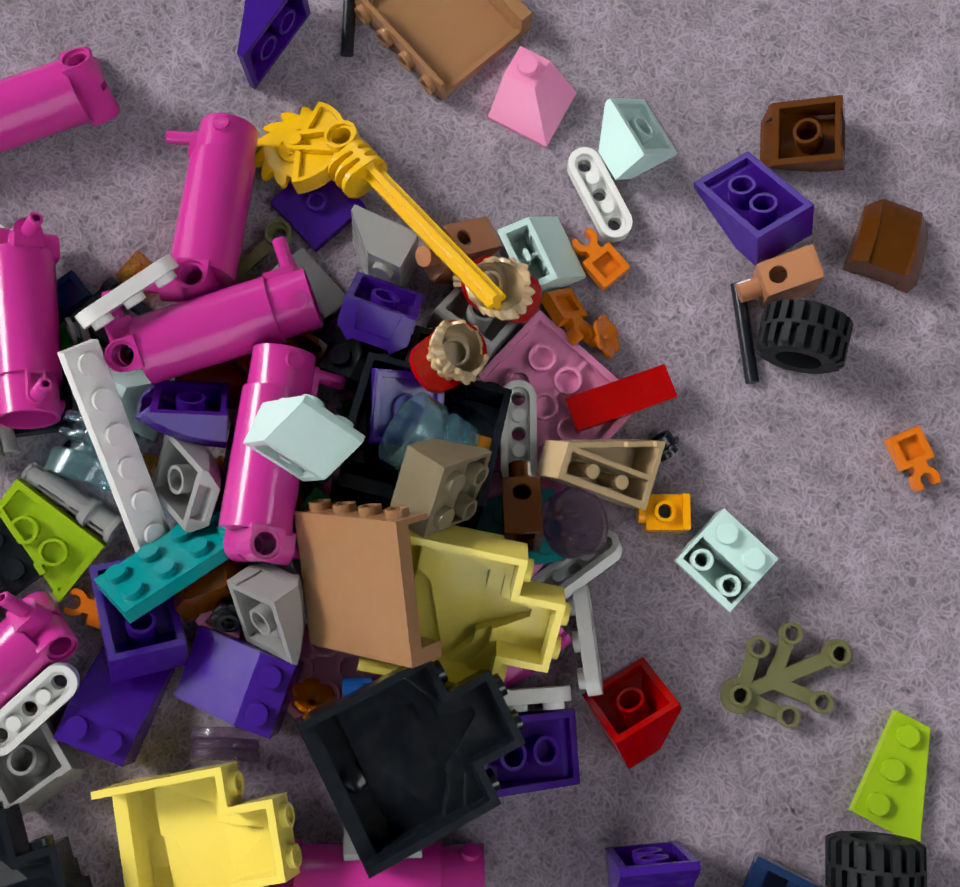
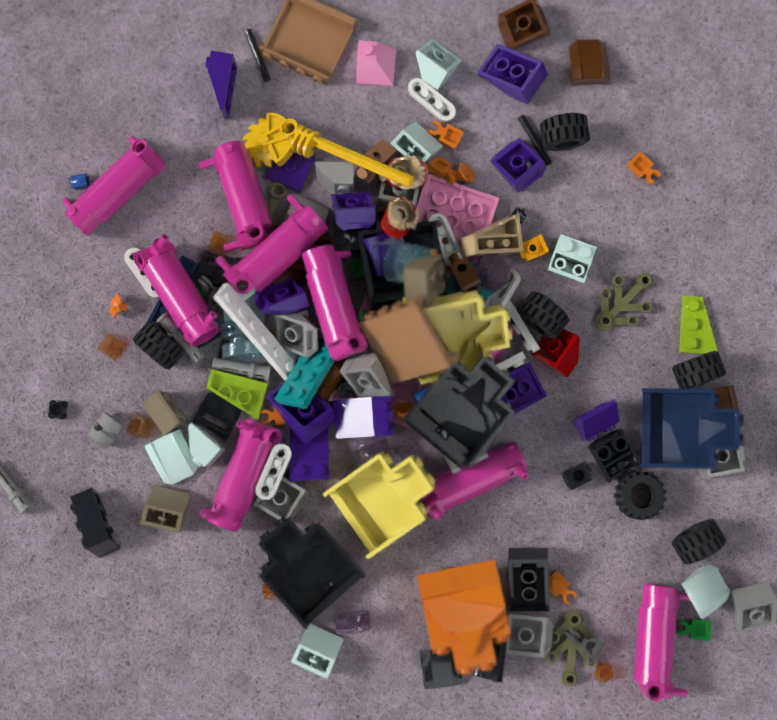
camera: 20 degrees left, 5 degrees up
white plate [75,253,179,331] -> none
light aqua slope [243,394,366,482] -> none
red tile [564,364,677,434] -> none
nougat torso [736,244,825,308] -> none
none -> dark purple slope [490,138,546,192]
none -> black tyre [517,291,570,339]

